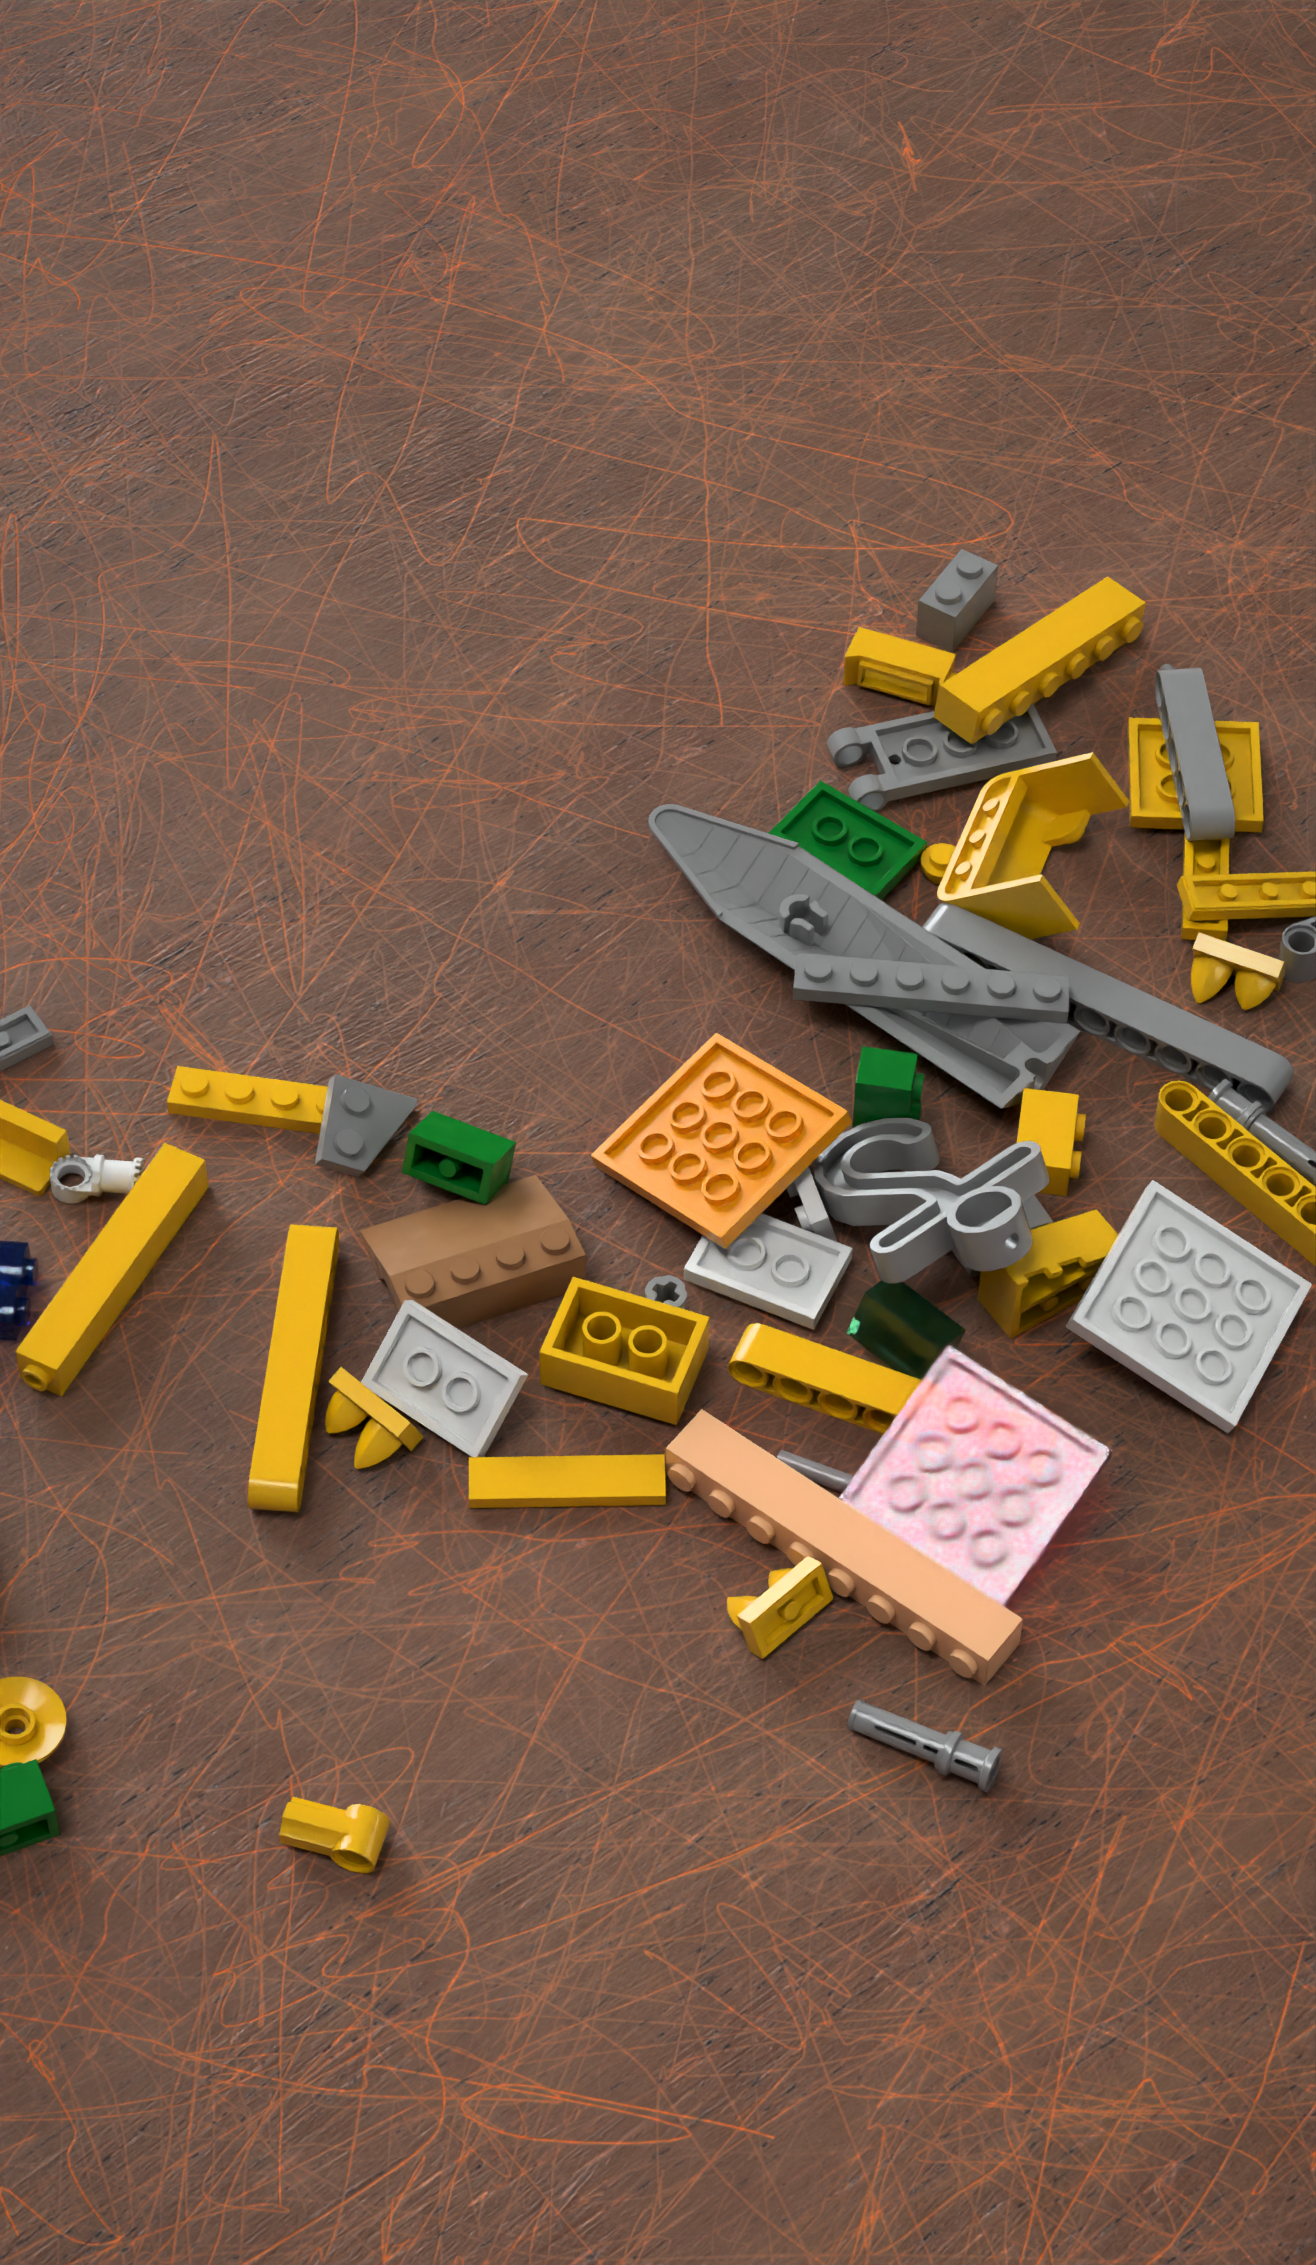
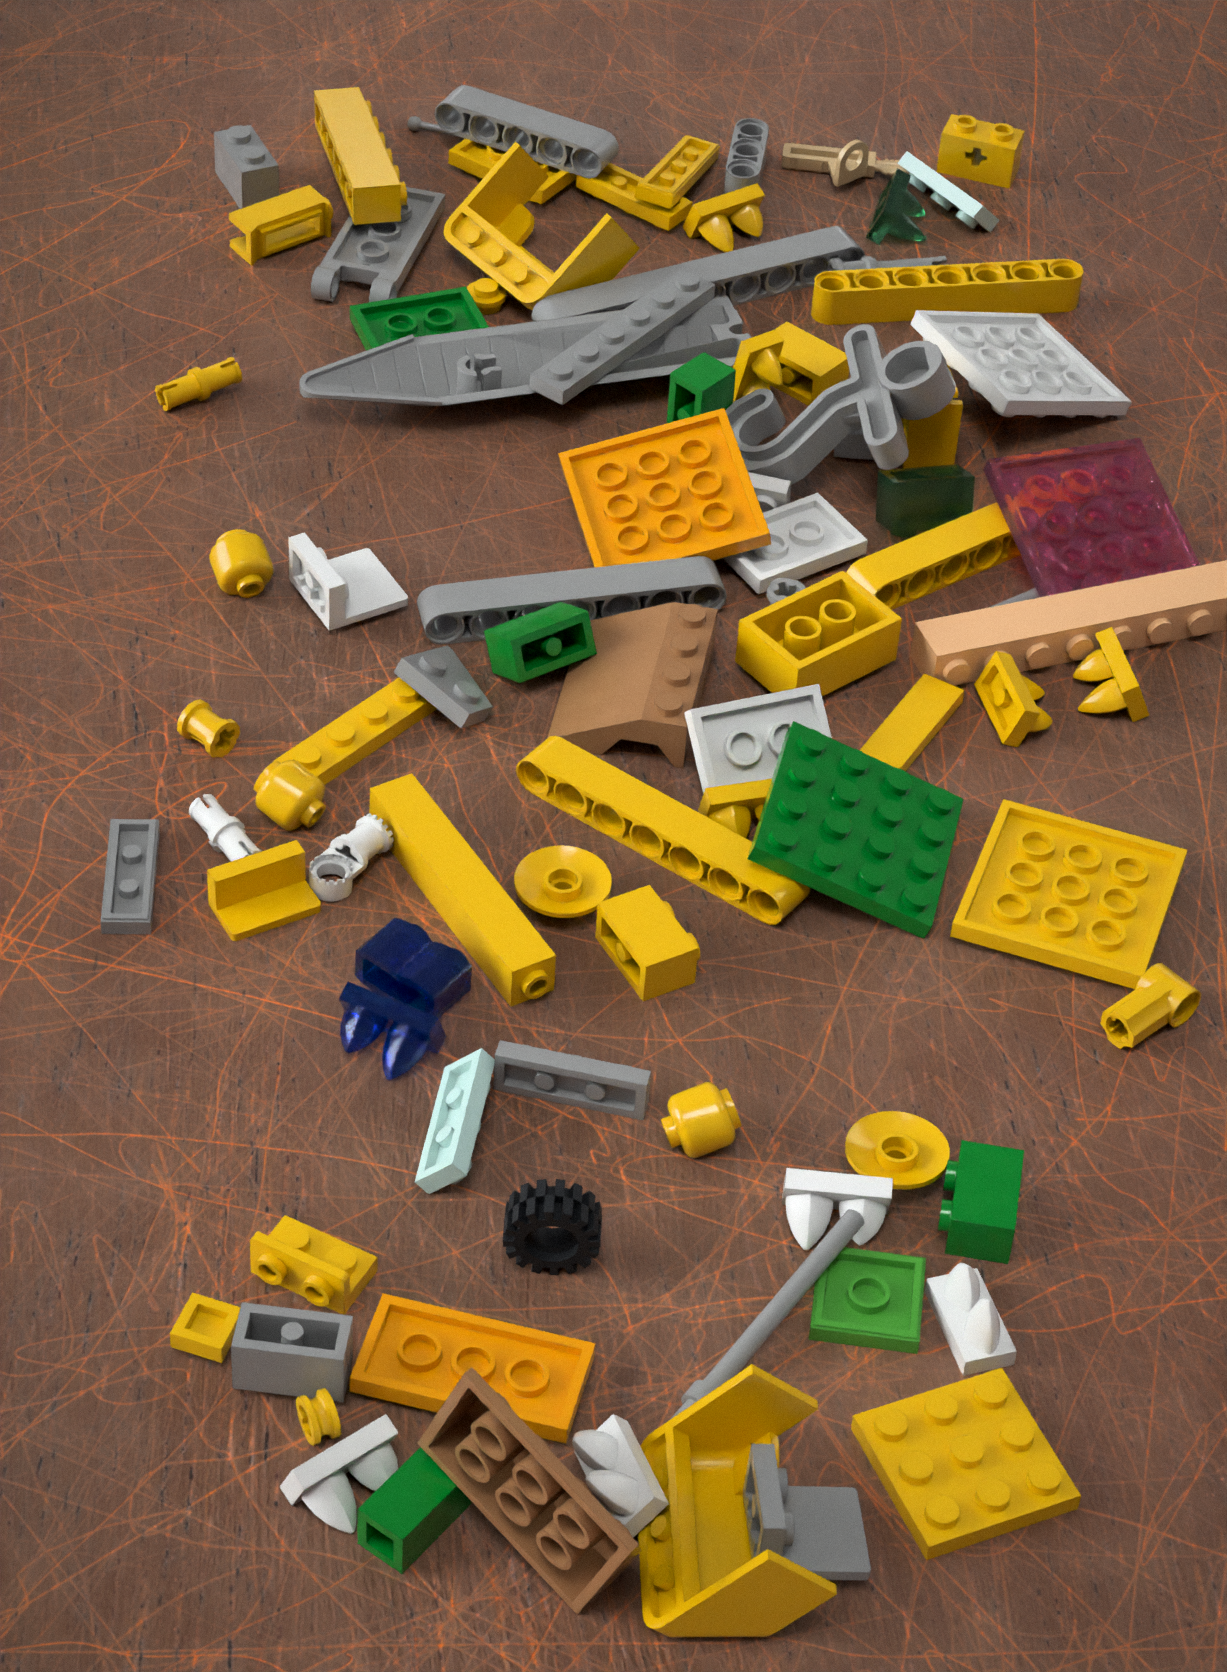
camera: 60 degrees left, 10 degrees down
none -> yellow pin [155,357,242,411]
none -> yellow bush [177,699,240,758]
none -> white pin [189,794,262,861]
none -> yellow head [209,529,274,598]
none -> yellow head [253,760,326,831]
none -> white bracket [288,532,408,631]
none -> light grey beam [416,556,727,645]
none -> yellow dish [514,845,612,918]
none -> yellow brick [595,885,701,1002]
none -> yellow tile [733,329,784,403]
none -> green plate [747,721,964,939]
none -> yellow plate [950,799,1187,989]
none -> yellow tile [974,651,1053,747]

